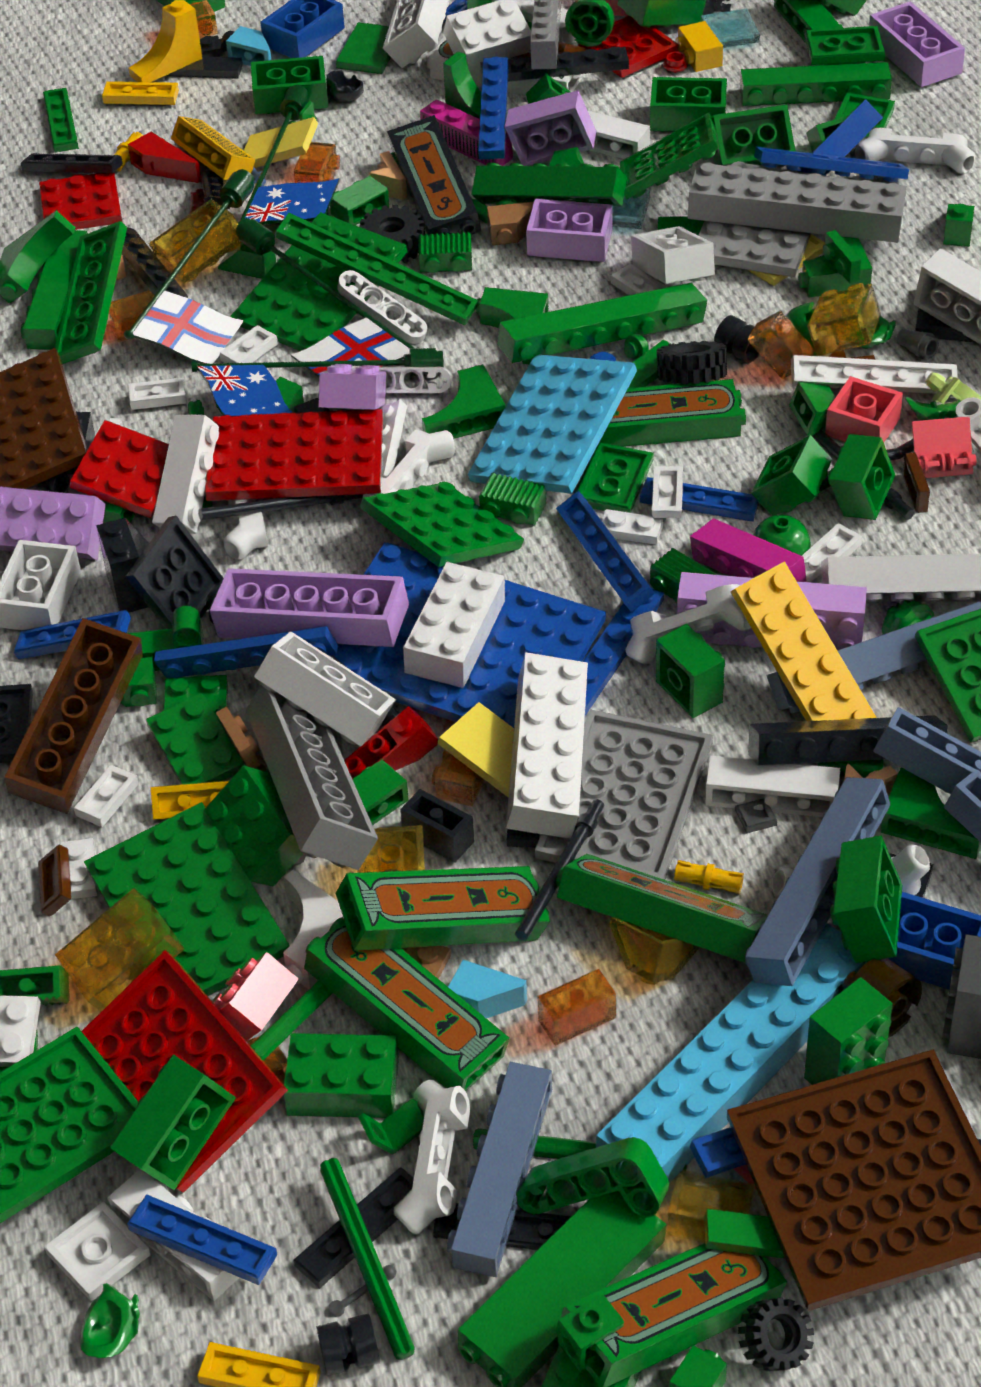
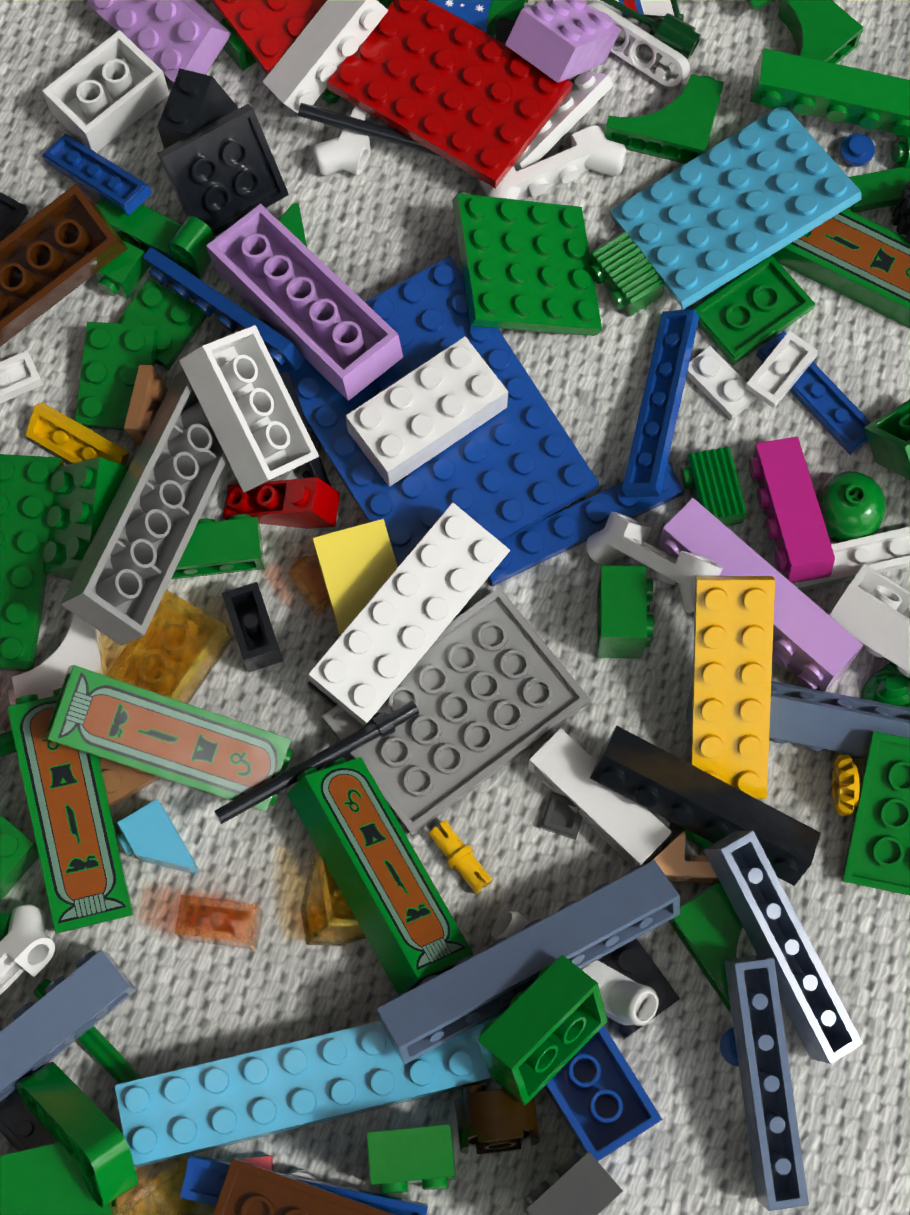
camera: 35 degrees right, 25 degrees up
none -> yellow gear [831,755,860,816]

